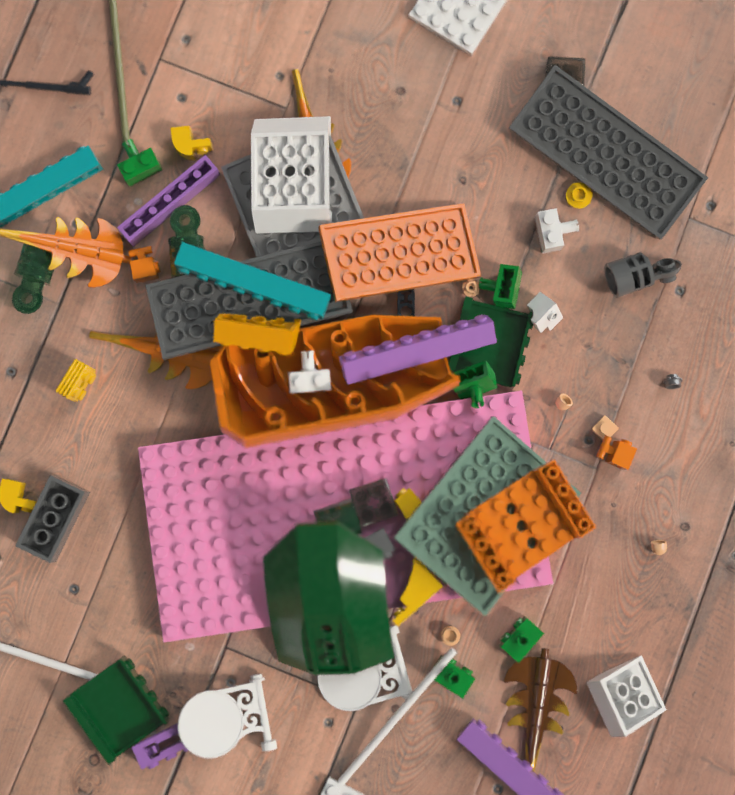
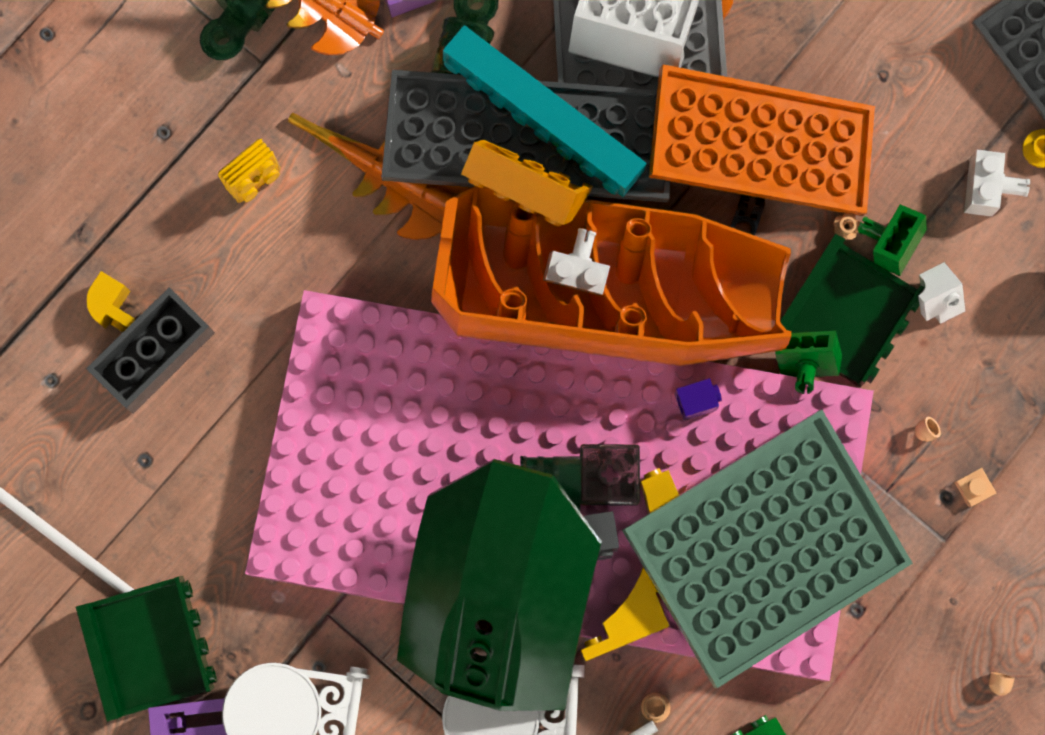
camera: 20 degrees right, 5 degrees down
orange brick [129,246,161,283] -> none
medium lavender brick [339,315,497,385] -> none
orange slope [456,459,597,594] -> none
orange brick [596,435,637,470] -> none
none -> dark purple brick [674,378,722,421]

